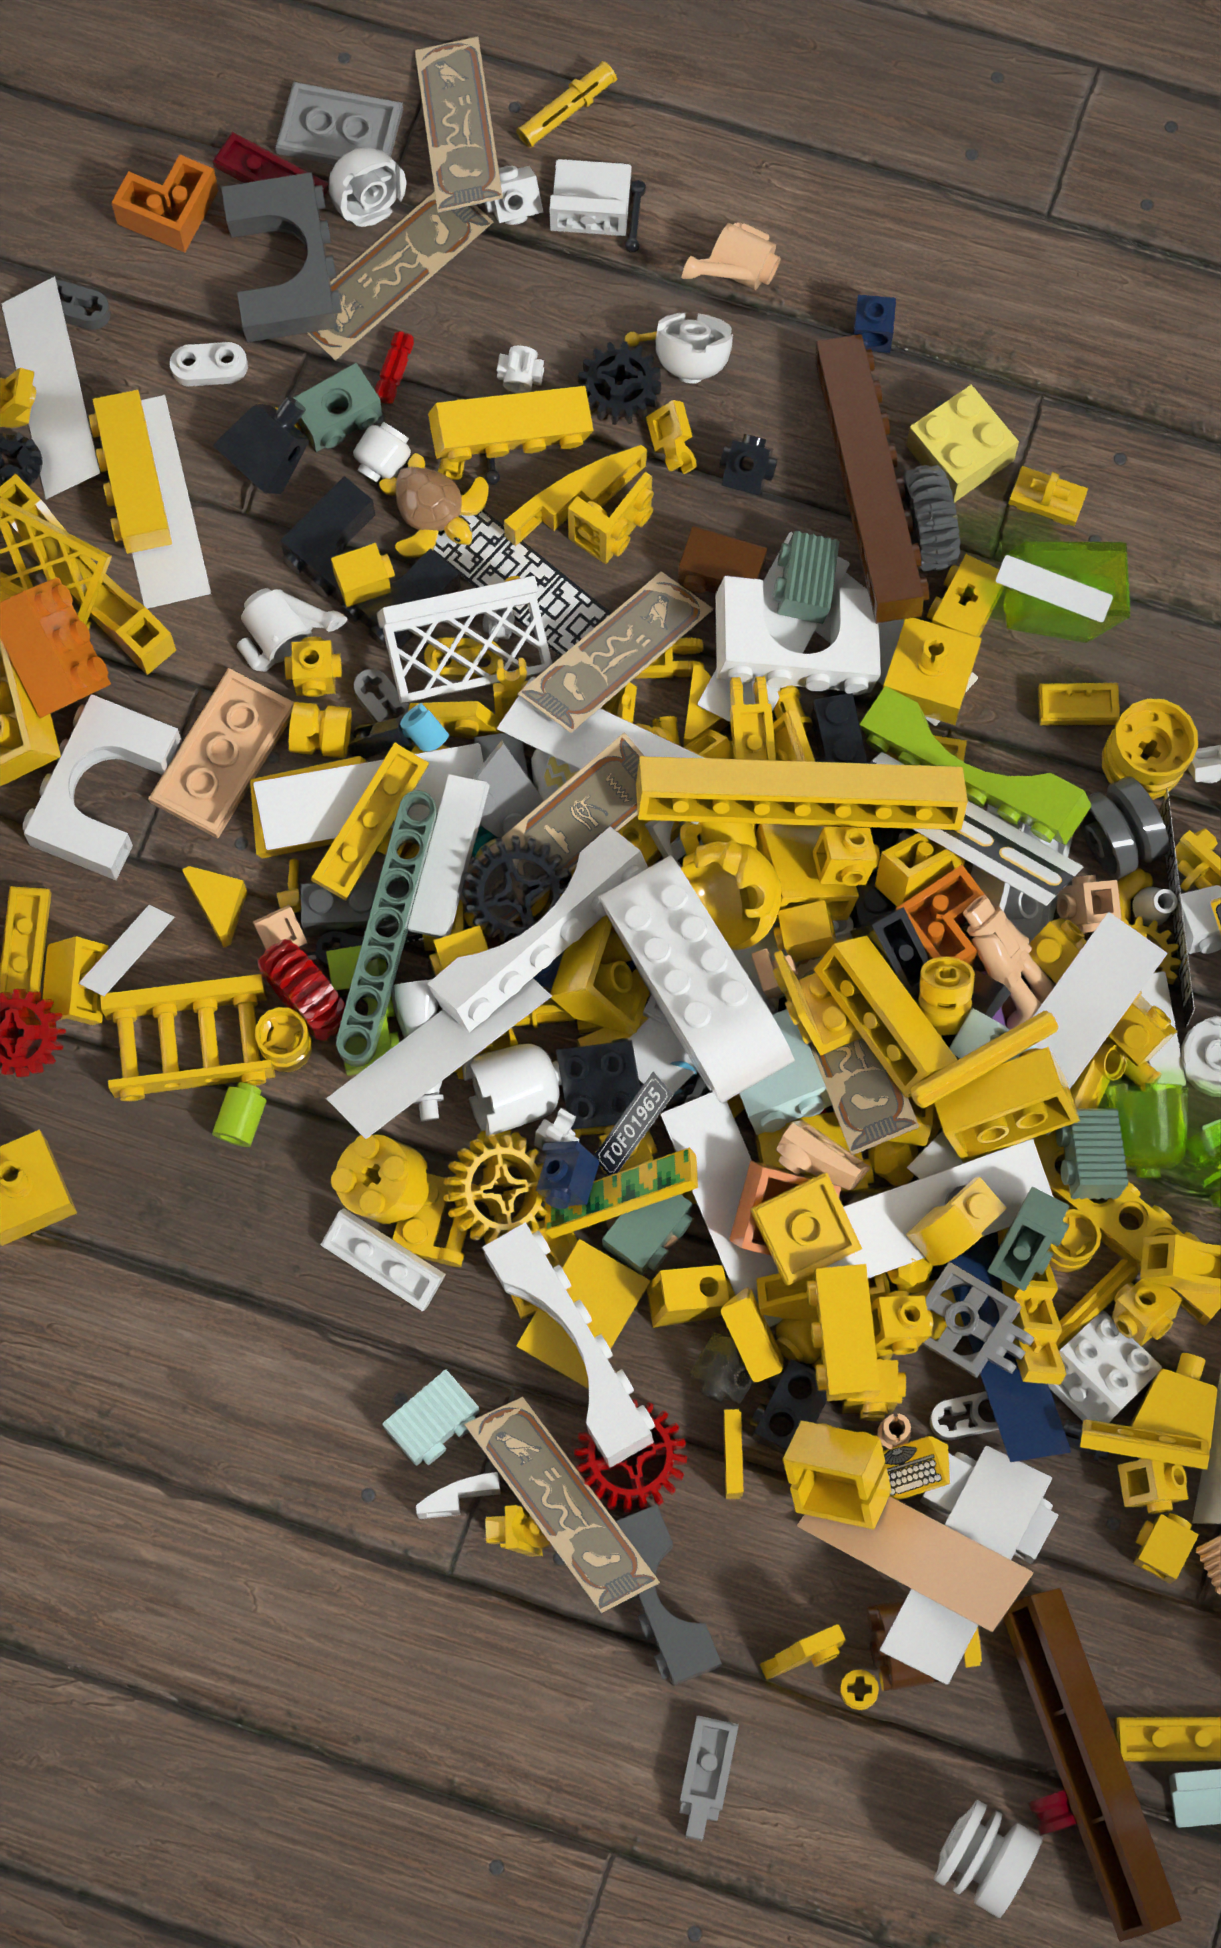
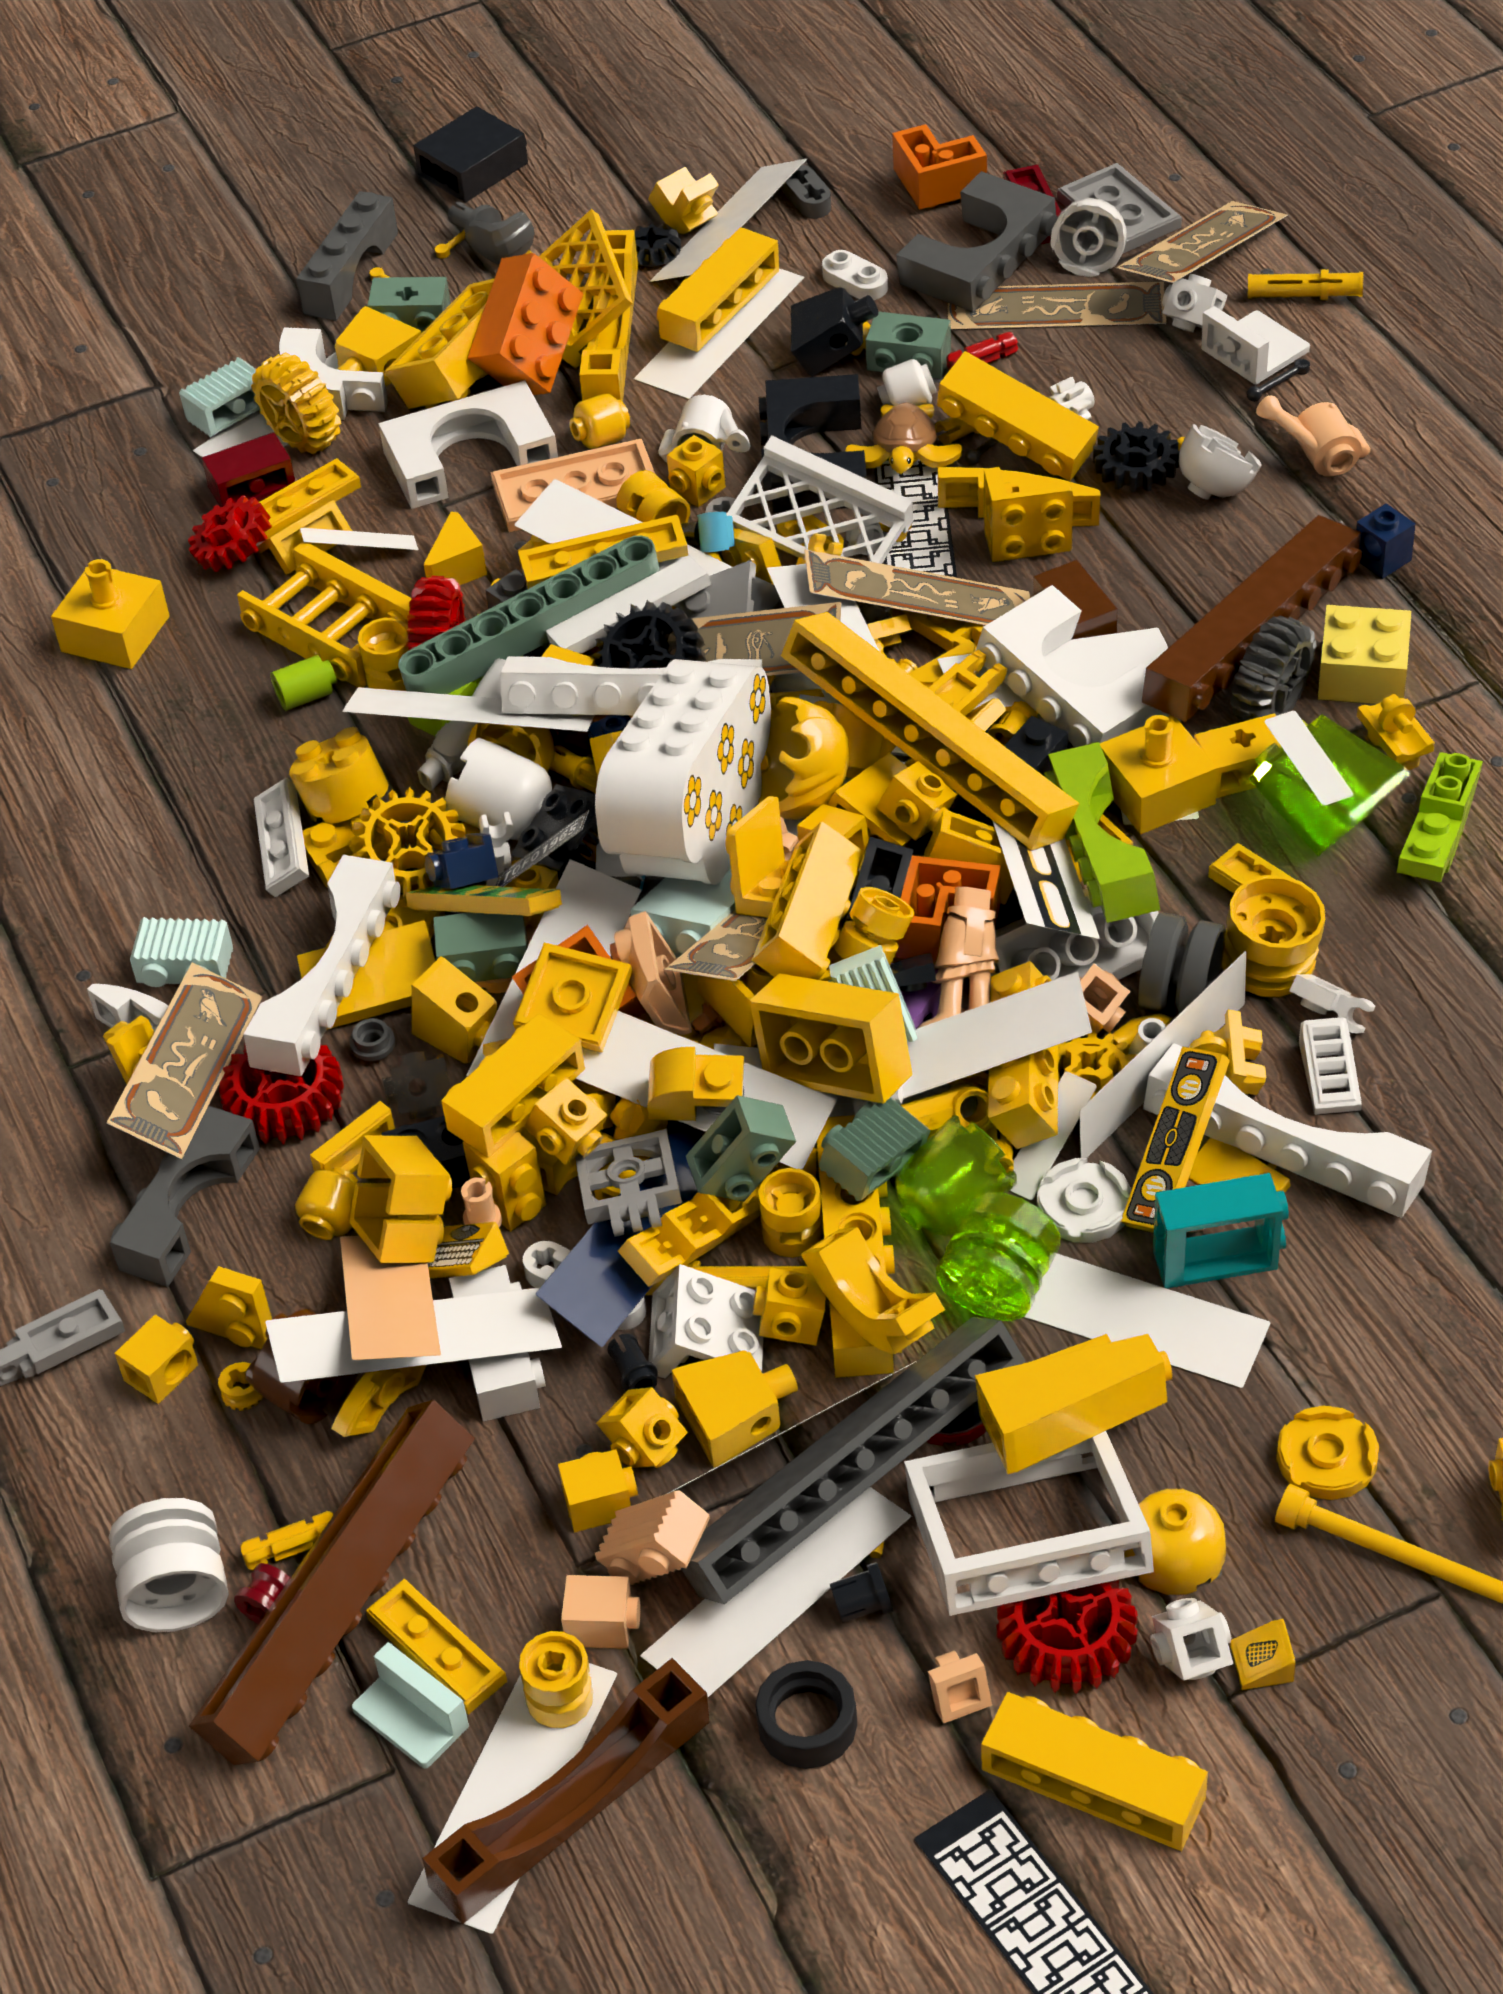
camera: 50 degrees right, 25 degrees down
light nougat tile [253,905,308,950] -> none
yellow brick [331,543,395,607] -> none
yellow plate [646,400,697,474] -> none
black brick [719,434,778,495] -> none
yellow slope [721,1287,784,1382] -> none
sand green brick [773,531,839,624] -> none
yellow axle [910,1011,1059,1108] -> none
yellow tile [1080,1419,1210,1470] -> none
none -> yellow brick [114,1314,198,1404]
none -> yellow axle [240,1511,334,1570]
none -> yellow head [295,1167,358,1240]
none -> dark grey plate [350,1018,395,1061]
none -> yellow head [569,394,630,450]
none -> dark orange piece [691,1002,724,1036]
none -> lime slope [1397,752,1483,882]

